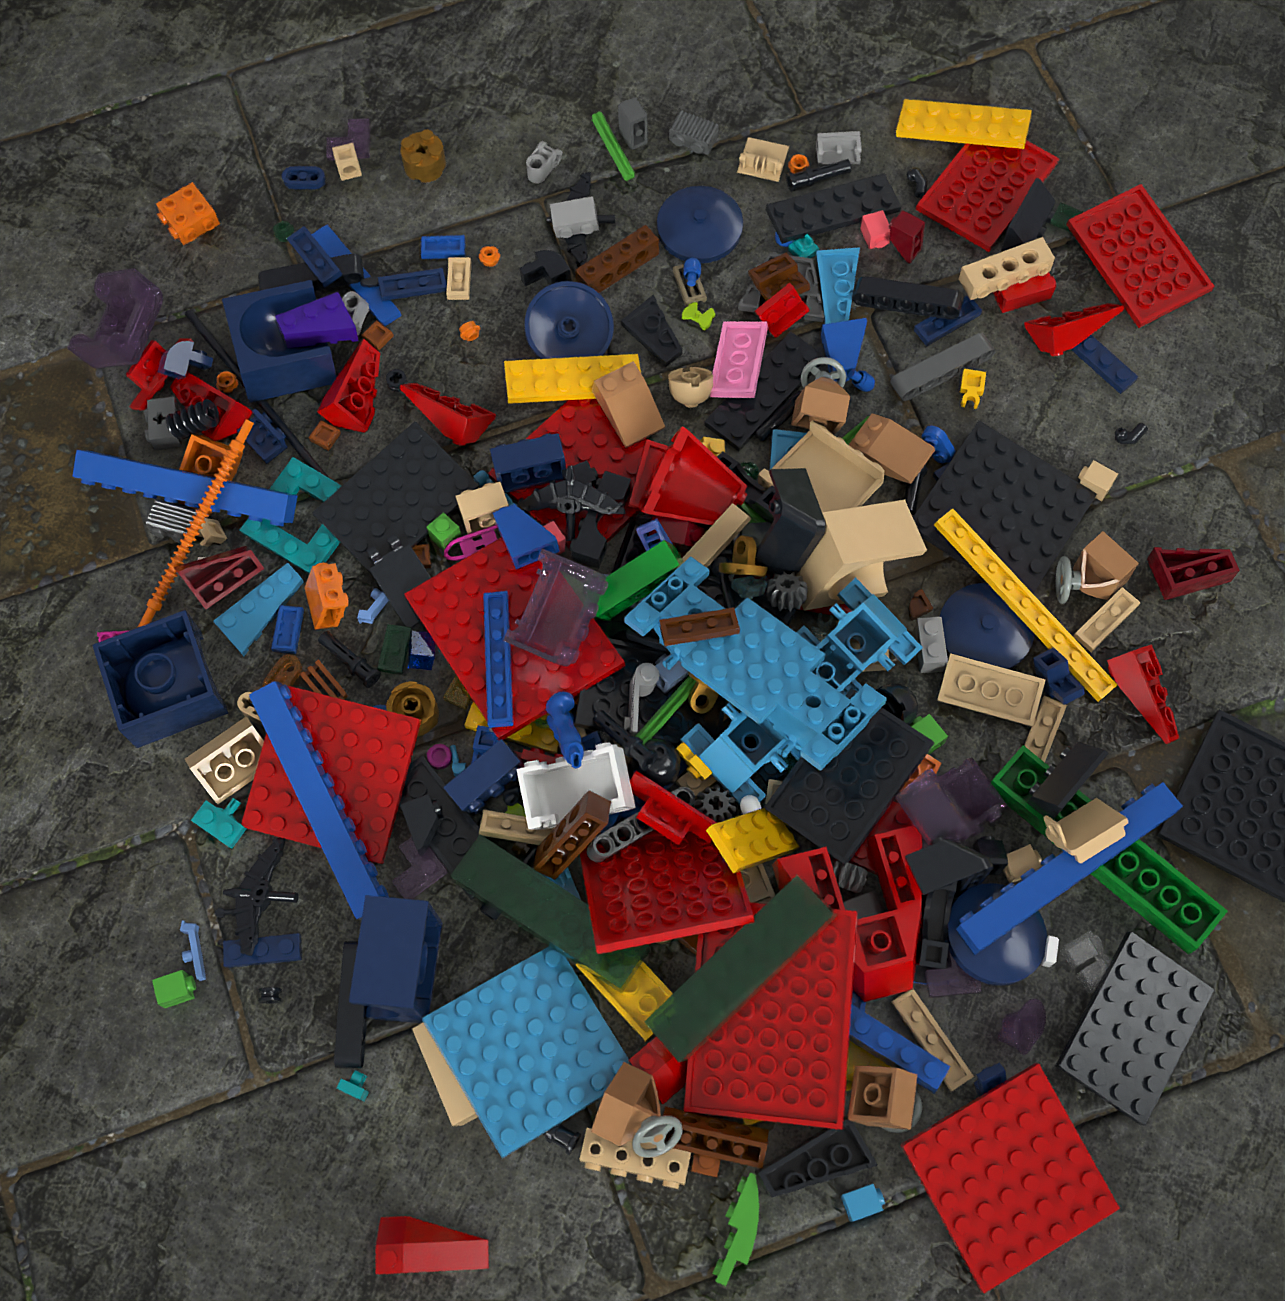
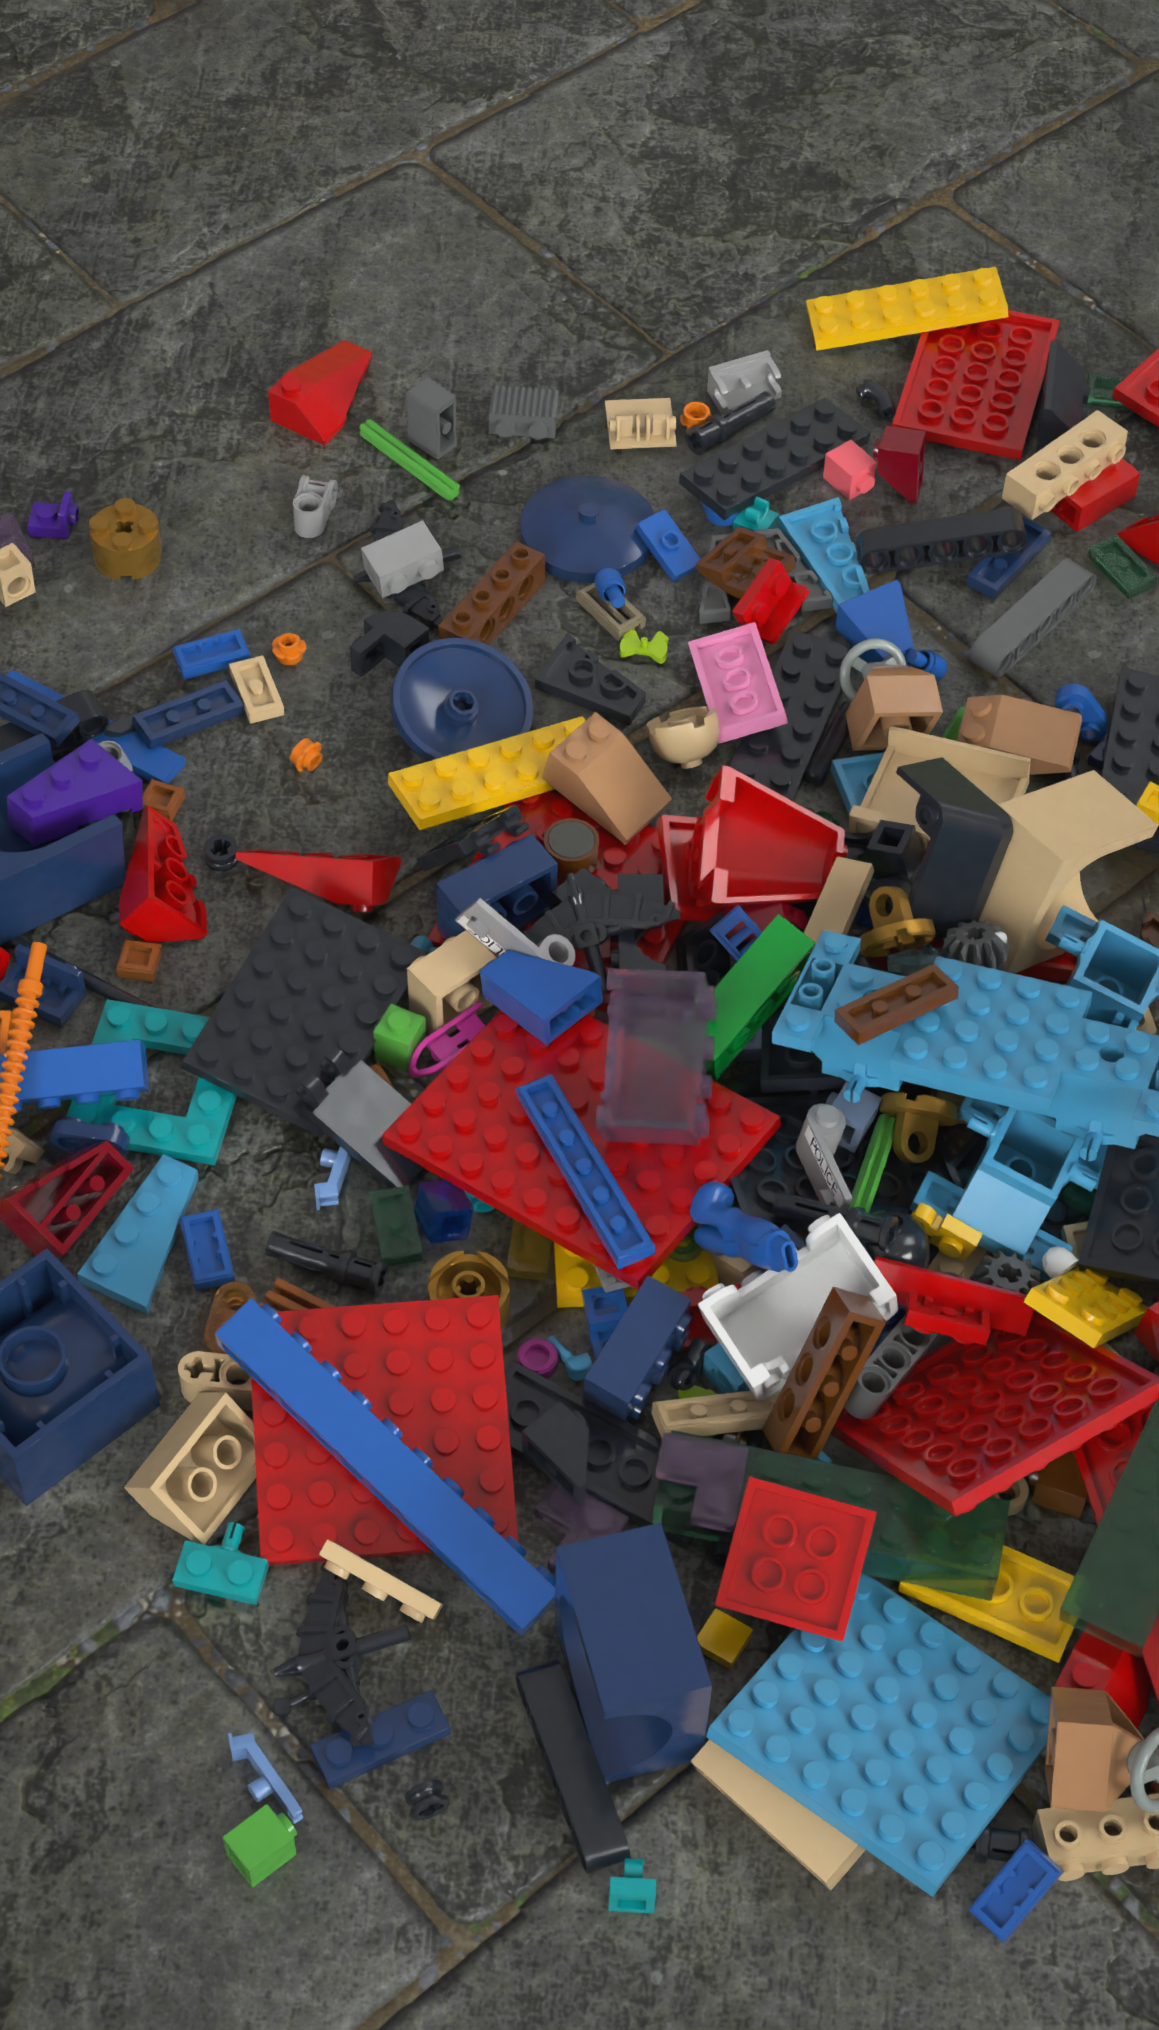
camera: 25 degrees left, 15 degrees down
orange brick [304,563,348,630] -> none
yellow plate [960,369,986,409] -> none
none -> dark purple bracket [27,491,79,539]
none -> dark blue plate [49,1117,130,1157]
none -> red wedge [268,340,372,446]
none -> tan plate [319,1539,443,1623]
none -> black tile [417,805,530,871]
none -> light grey door [455,898,575,966]
none -> piece [542,818,601,881]
none -> blue plate [635,509,700,582]
none -> clear purple plate [655,1432,749,1533]
none -> yellow tile [697,1608,753,1670]
none -> red plate [715,1477,877,1642]
none -> blue plate [968,1839,1064,1942]
none -> clear green plate [1087,534,1158,599]

